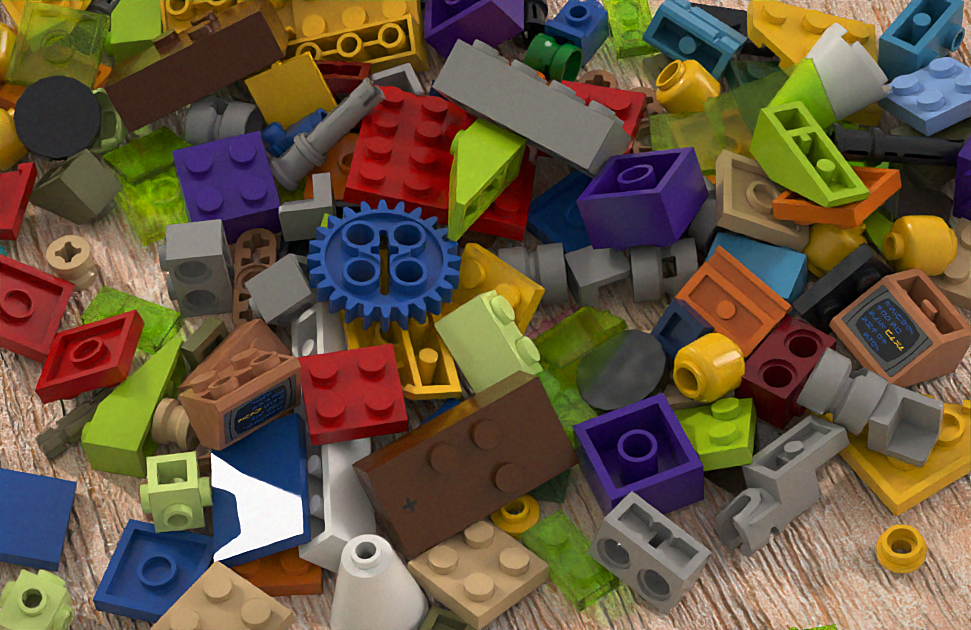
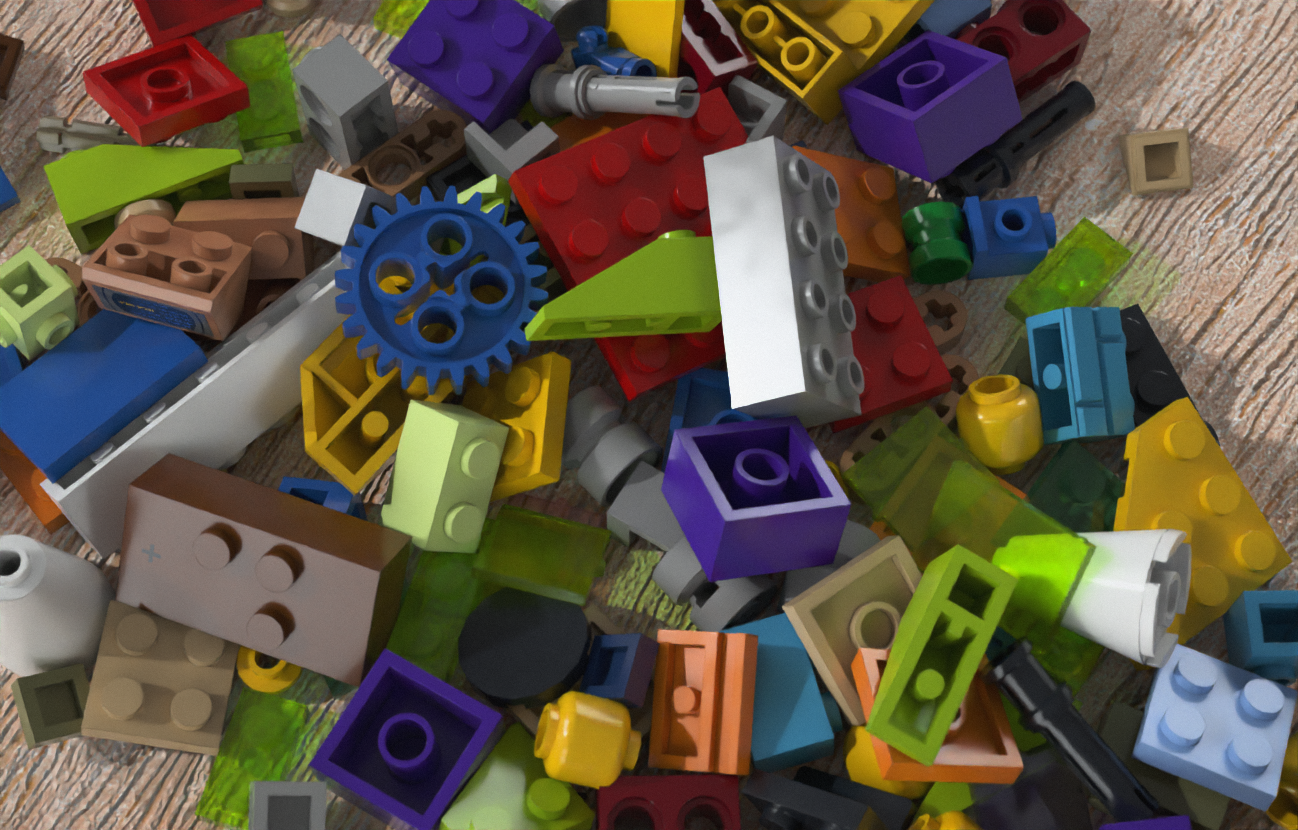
camera: 45 degrees right, 15 degrees up
red plate [297,343,409,446] -> none

